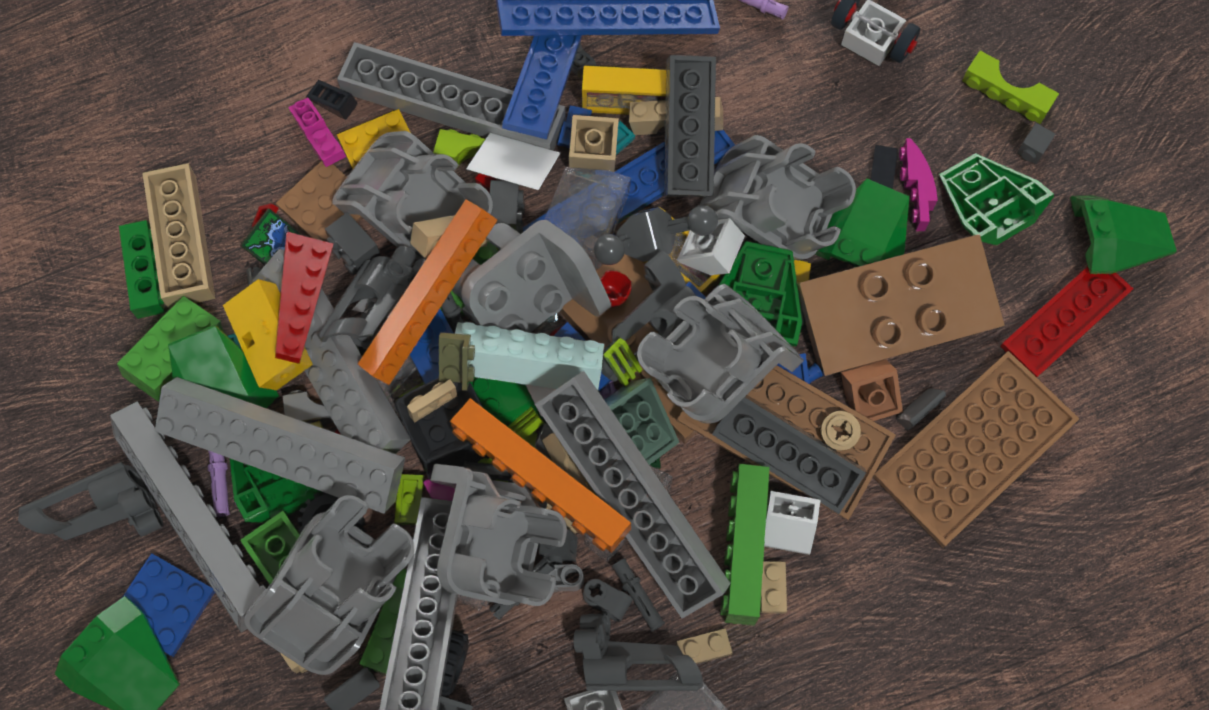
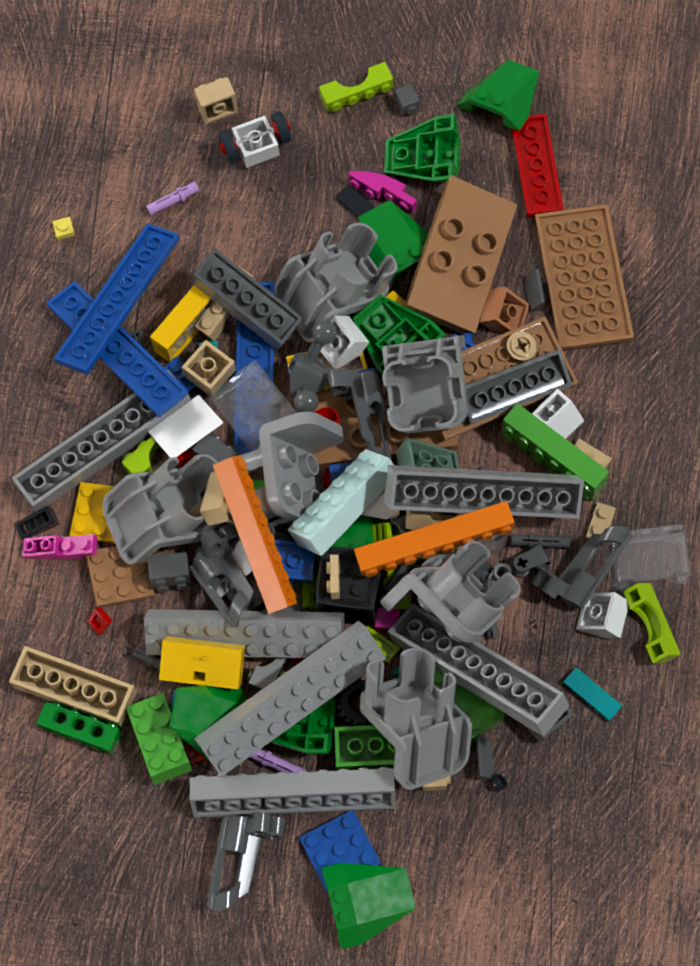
camera: 50 degrees left, 0 degrees up
tile [240,209,303,266] -> none
red wing [275,232,334,364] -> none
olive bracket [439,333,475,390] -> none
lime tile [603,338,643,387] -> none

